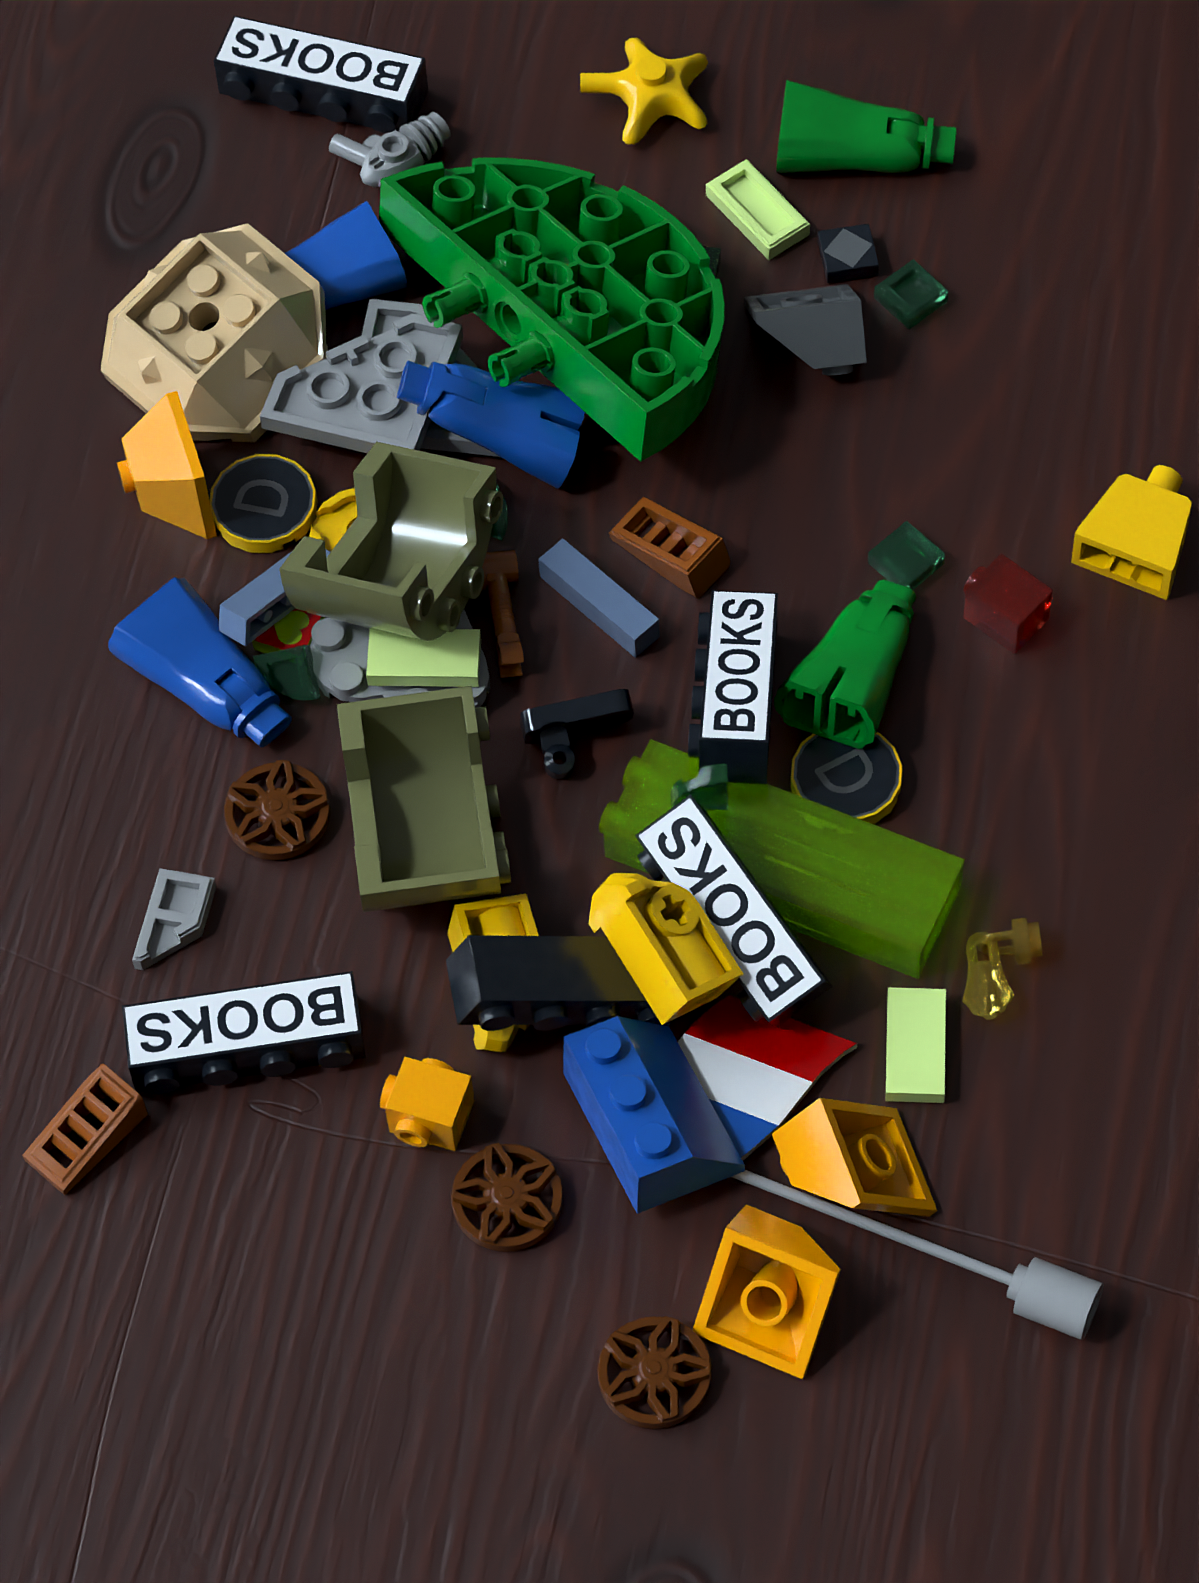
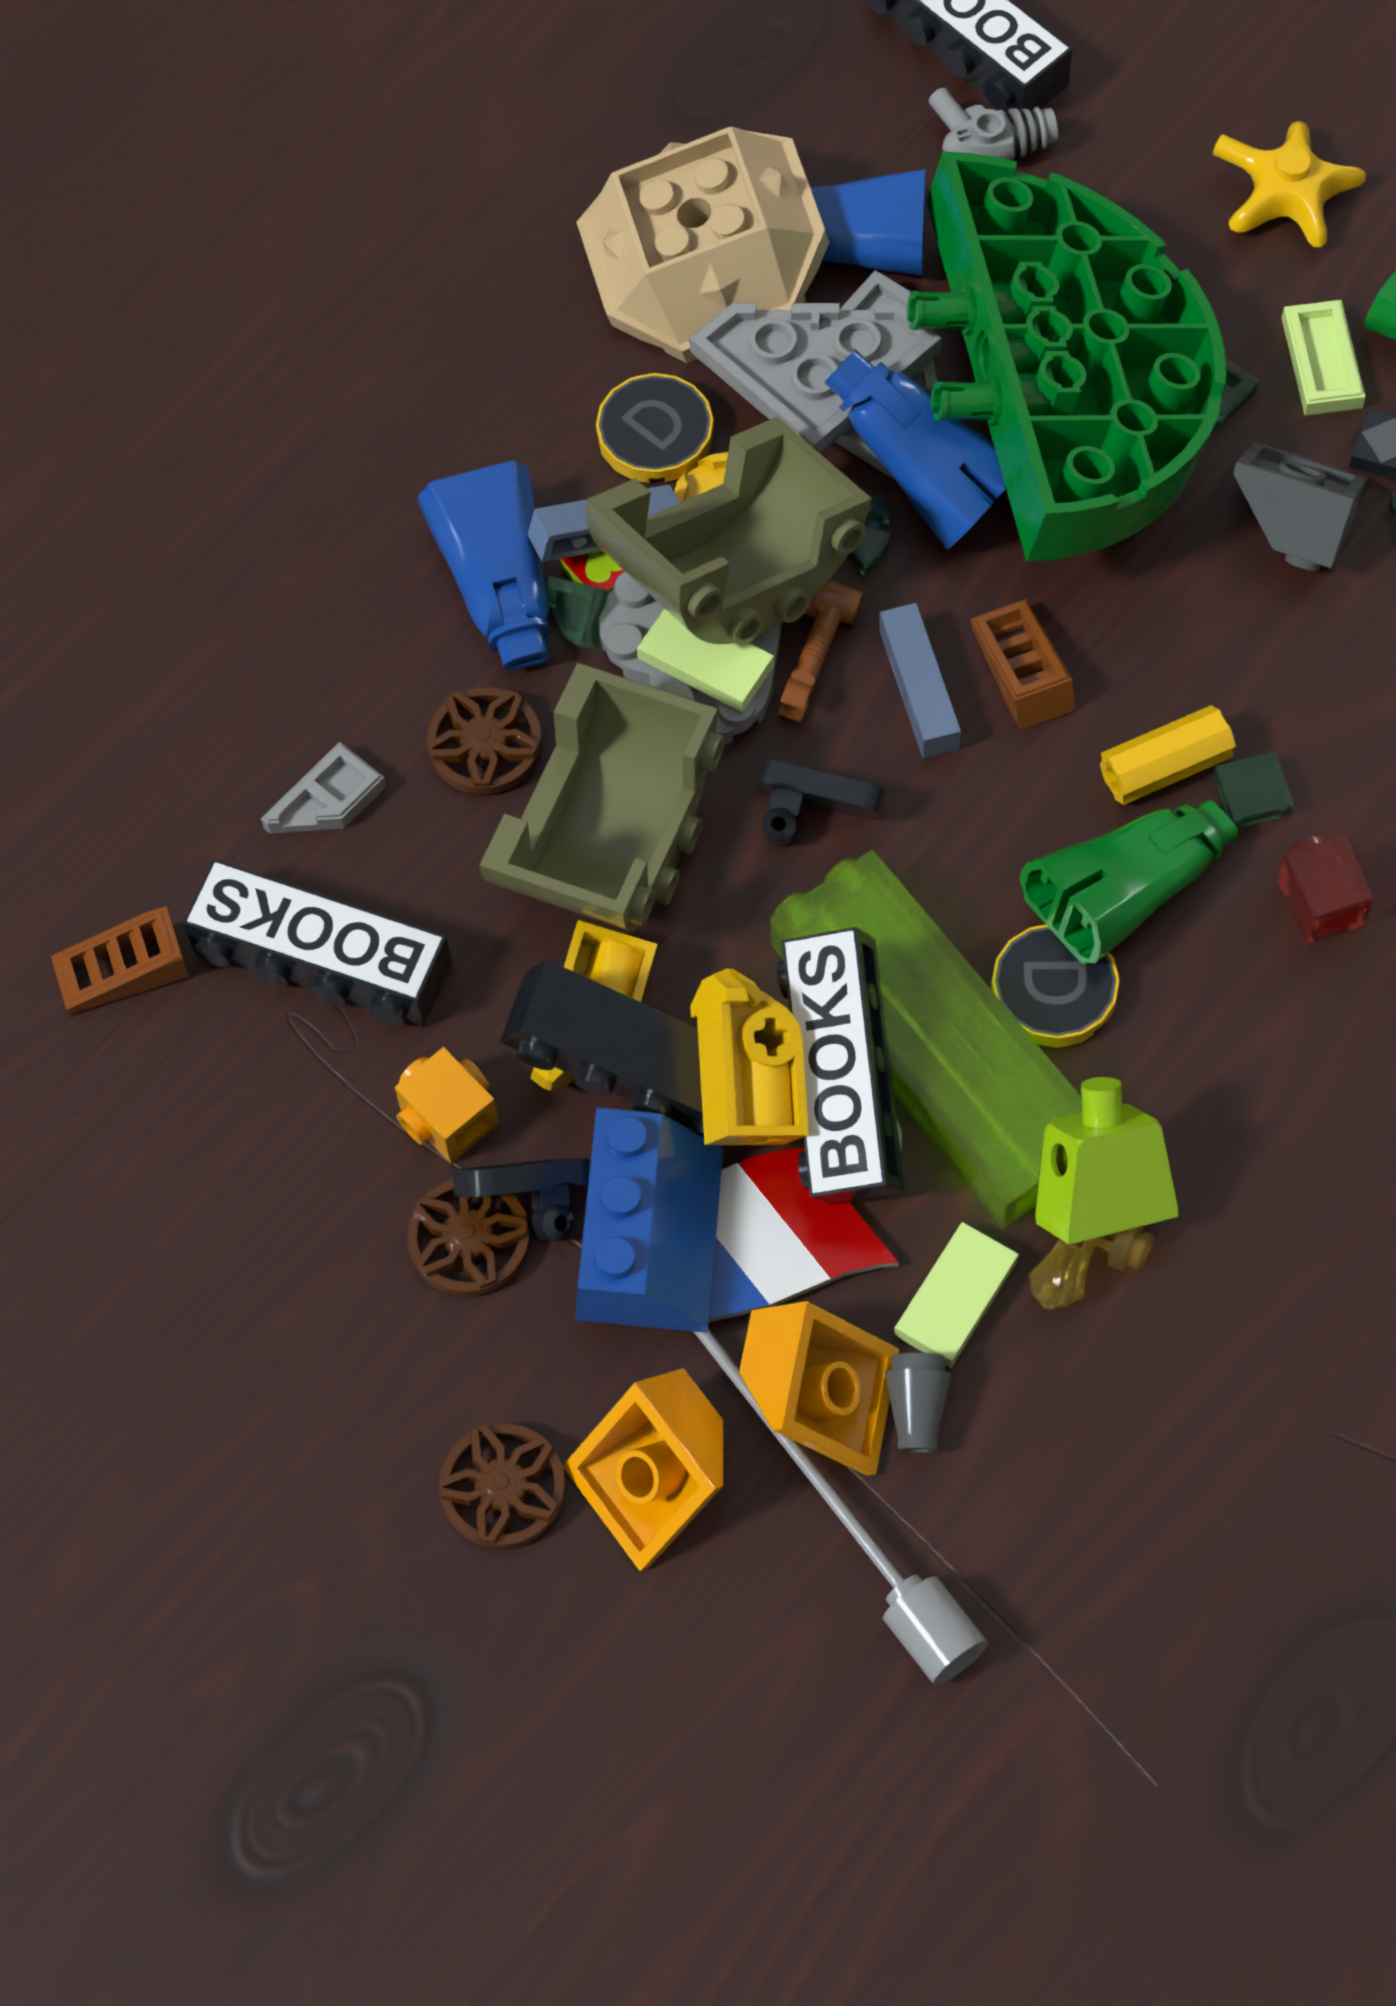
camera: 30 degrees right, 5 degrees up
light orange slope [117,391,217,539] -> none
clear green tile [670,763,728,810] -> none
brick [688,590,778,784] -> none
none -> black piece [452,1158,589,1241]
none -> dark grey cone [885,1353,952,1453]
none -> lime torso [1035,1077,1178,1245]
none -> yellow axle [1099,705,1236,805]

